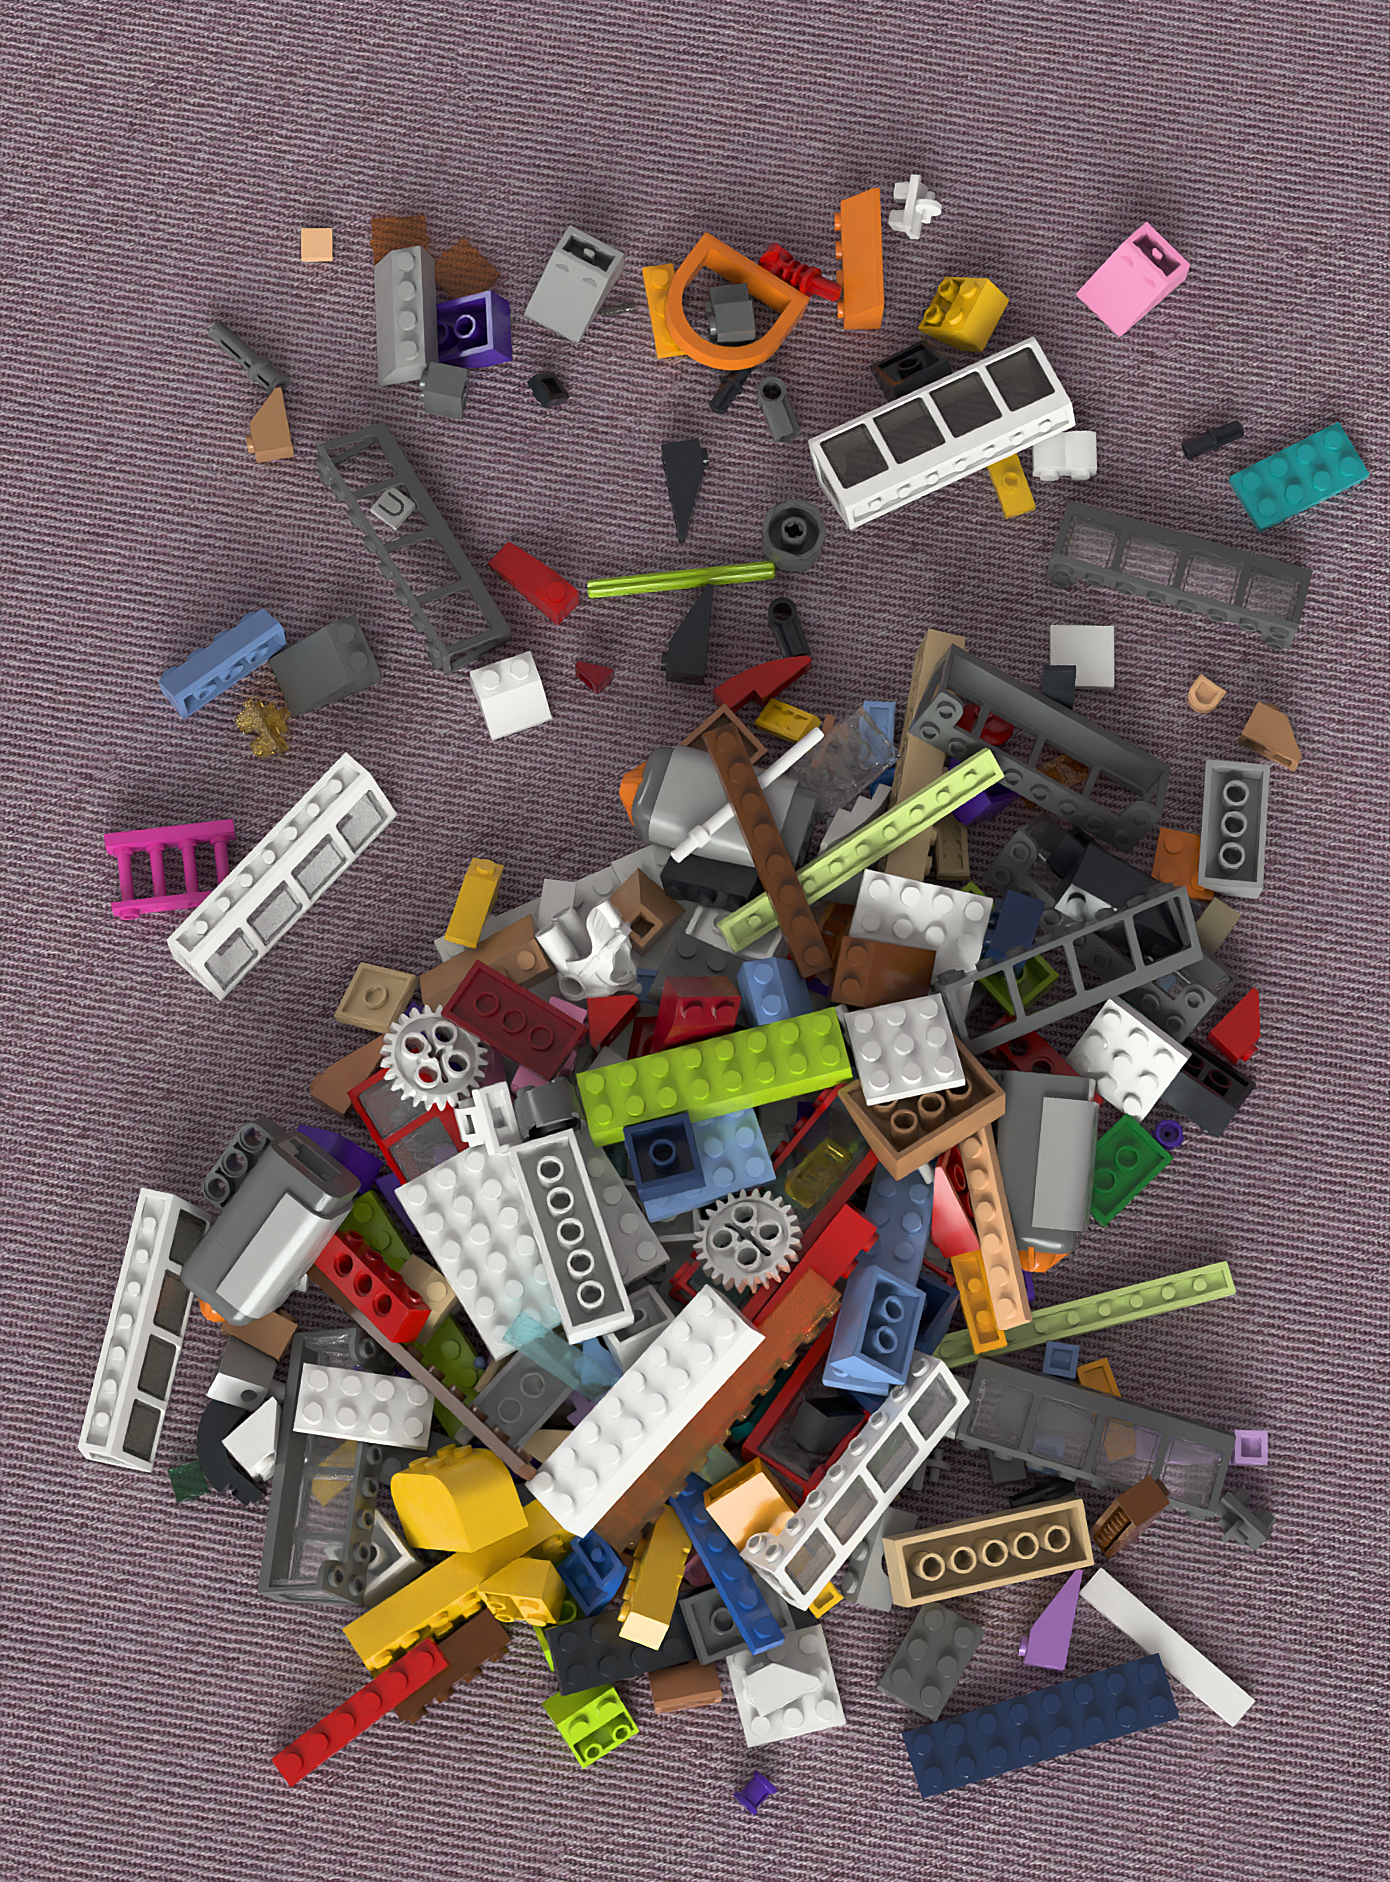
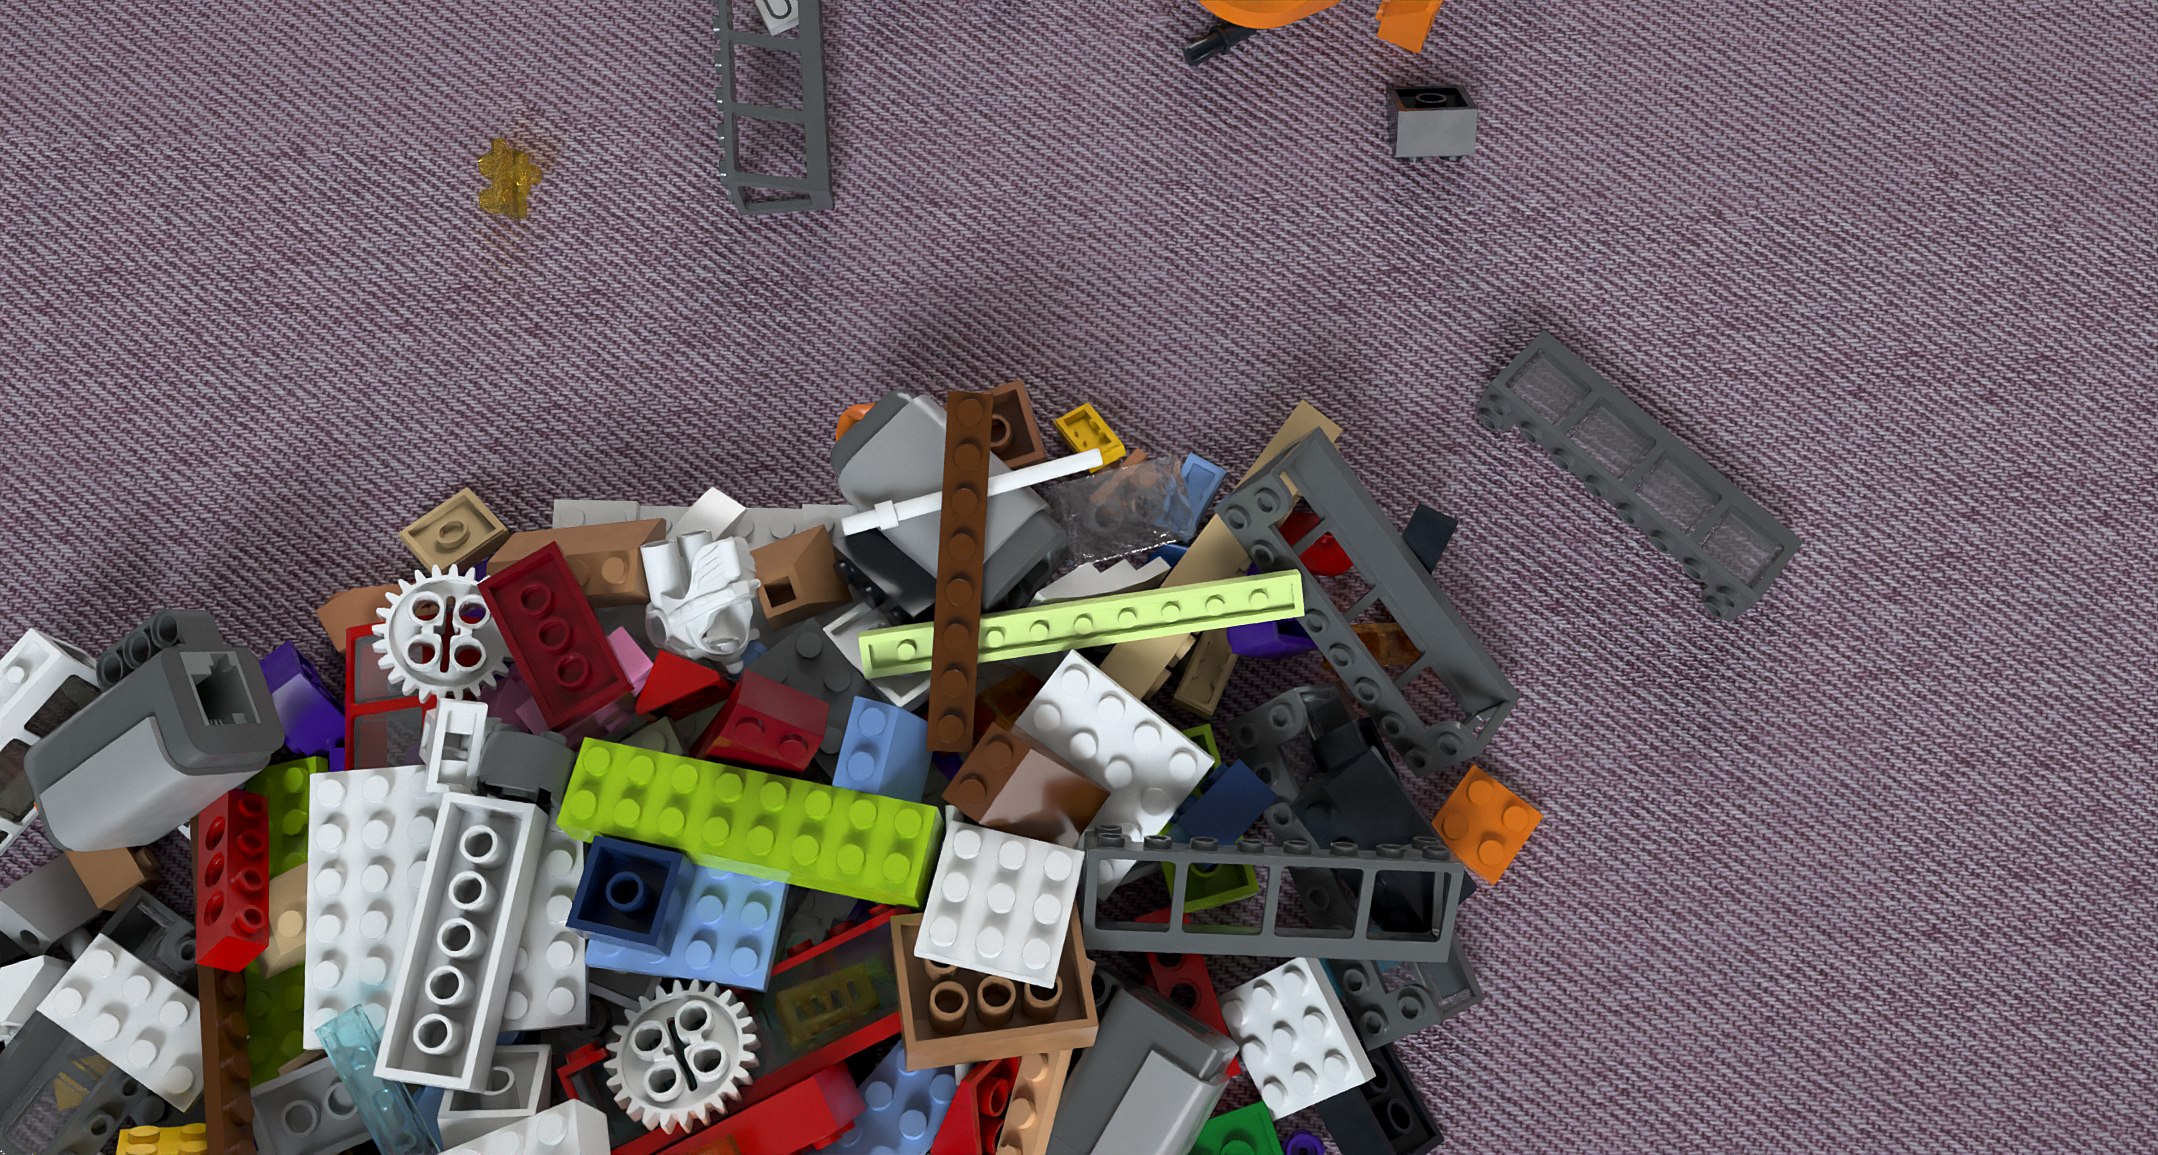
camera: 30 degrees right, 0 degrees up
dark pink fence [104,819,237,920] -> none
medium blue slope [158,608,287,720] -> none
white window [167,752,397,1001] -> none
dark grey slope [268,614,381,718] -> none
yellow slope [444,857,504,949] -> none
white slope [470,651,552,740] -> none
red slope [487,541,579,626] -> none
dark red slope [575,661,614,695] -> none
lime axle [587,561,775,598] -> none
black slope [660,584,714,685] -> none
black slope [661,438,709,543] -> none
red slope [713,655,812,714] -> none
dark grey piece [756,376,801,443] -> none
dark grey brick [761,499,826,572] -> none
black piece [767,597,811,658] -> none
window [808,336,1076,530] -> none
yellow slope [918,276,1009,352] -> none
yellow plate [987,453,1036,519] -> none
white brick [1032,431,1097,481] -> none
white tile [1049,625,1114,690] -> none
bright pink slope [1076,222,1190,338] -> none
black axle [1181,421,1244,461] -> none
light nougat tile [1187,674,1227,713] -> none
dark tan slope [1195,897,1241,955] -> none
light grey slope [1197,759,1270,899] -> none
red slope [1206,987,1260,1065] -> none
teal plate [1228,421,1370,533] -> none
medium nougat slope [1237,701,1302,771] -> none

